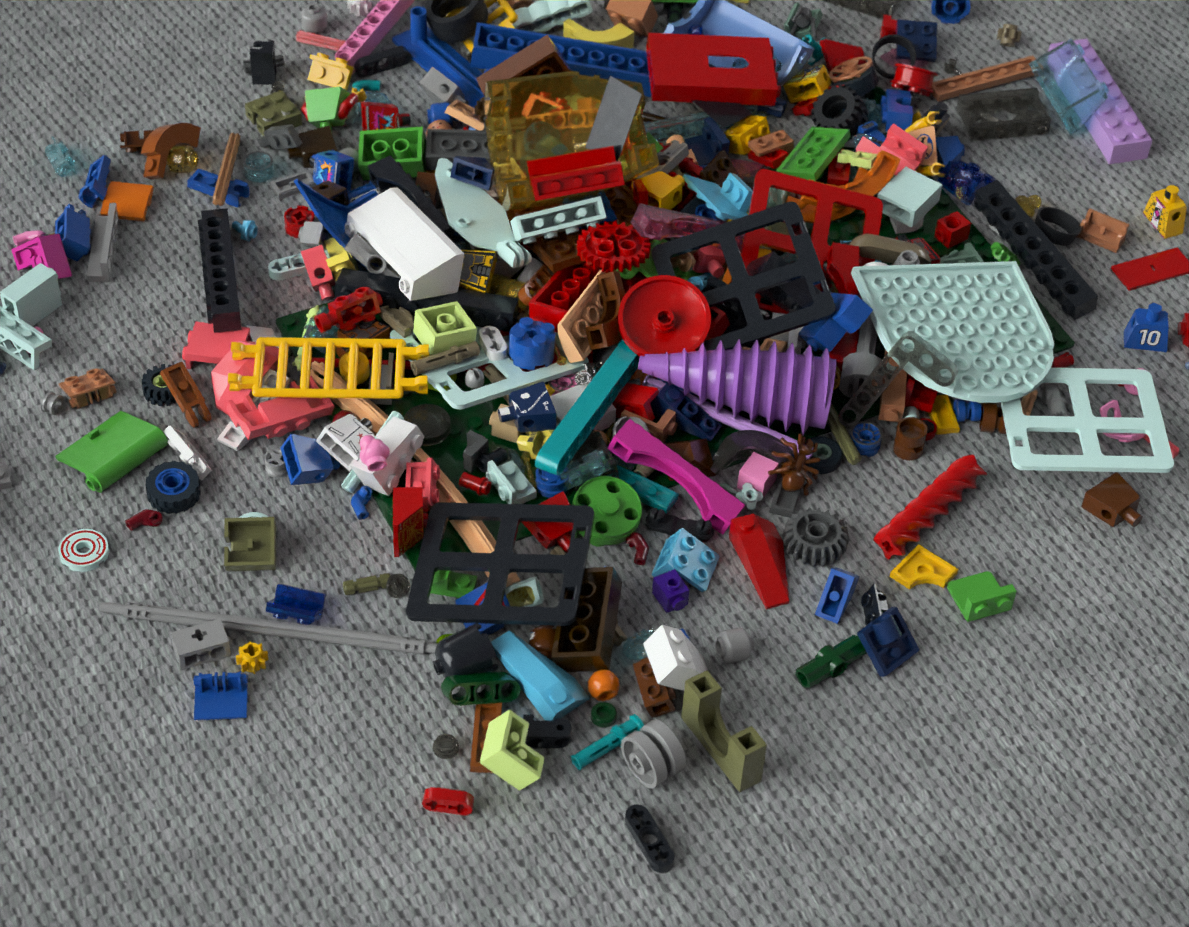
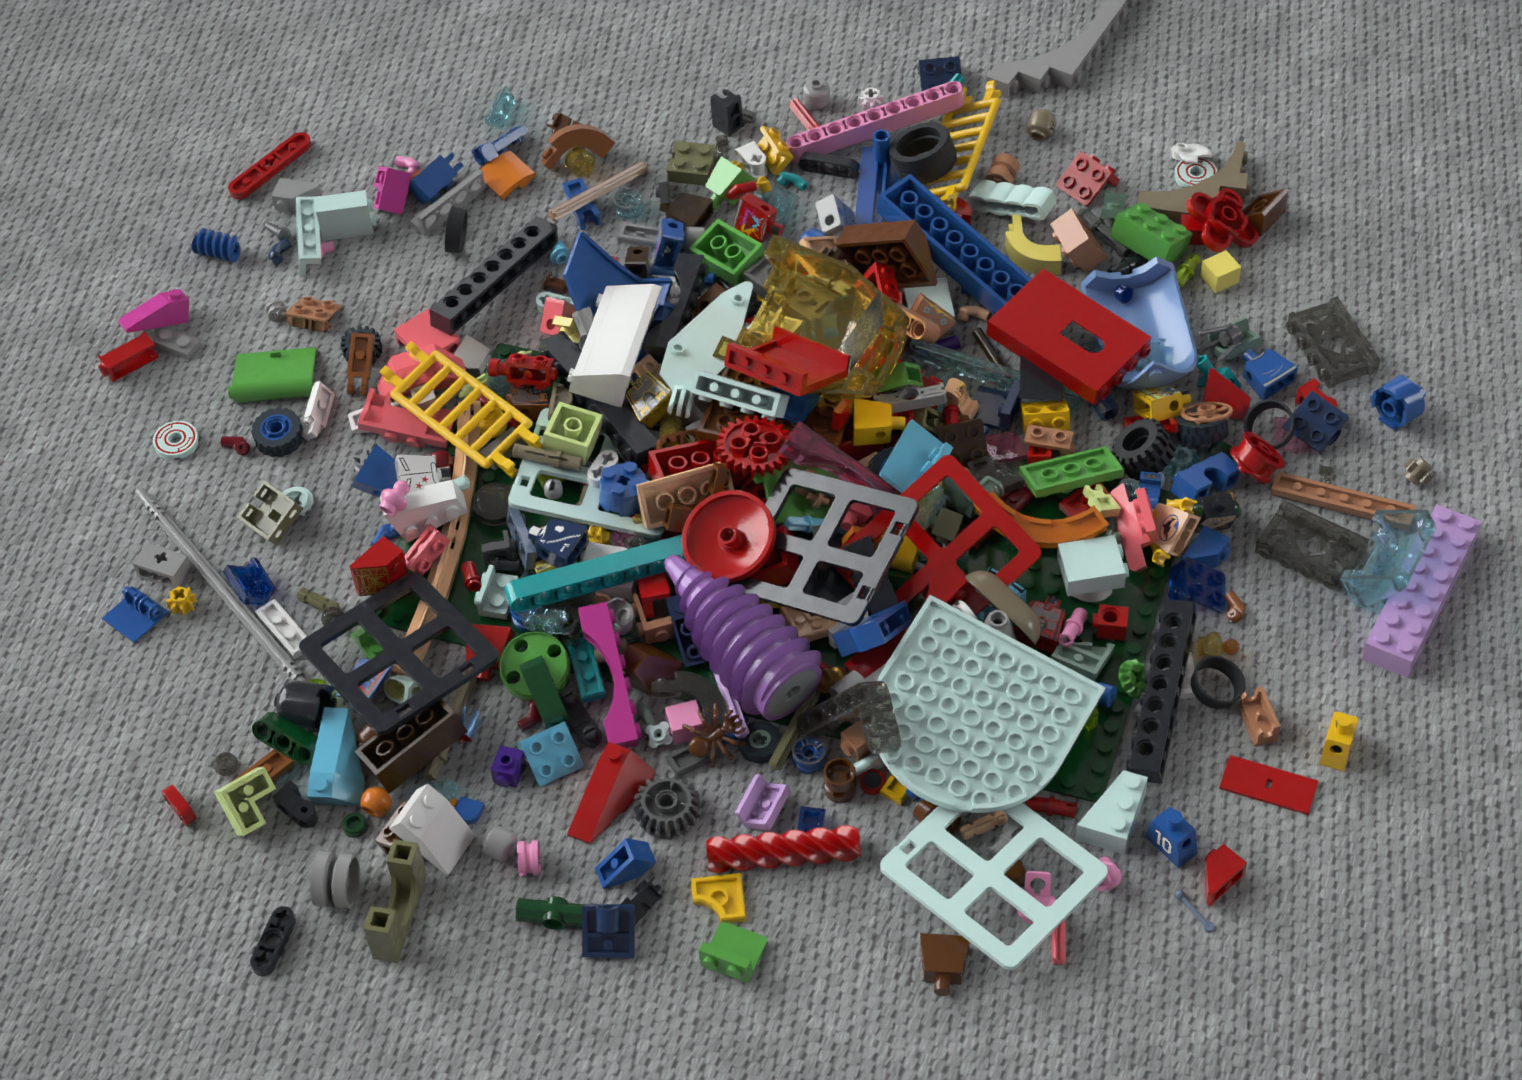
camera: 50 degrees right, 5 degrees up
dark blue slope [450,156,495,191] -> none
teal pin [571,714,644,770] -> none
none -> white tile [255,599,307,660]
none -> black tyre [445,205,468,253]
none -> sand blue plate [506,506,538,570]
none -> bright pink wheel [517,840,541,877]
none -> dark green beam [519,655,569,729]
none -> reddish brown piece [543,271,569,294]
none -> white piece [734,141,768,180]
none -> lavender bracket [735,774,791,831]
none -> clear blue plate [797,806,826,833]
none -> bright pink pin [1058,608,1088,647]
none -> light aqua wedge [1076,770,1148,855]
none -> dark orange arm [1224,591,1246,623]
none -> blue torso [1242,349,1298,401]

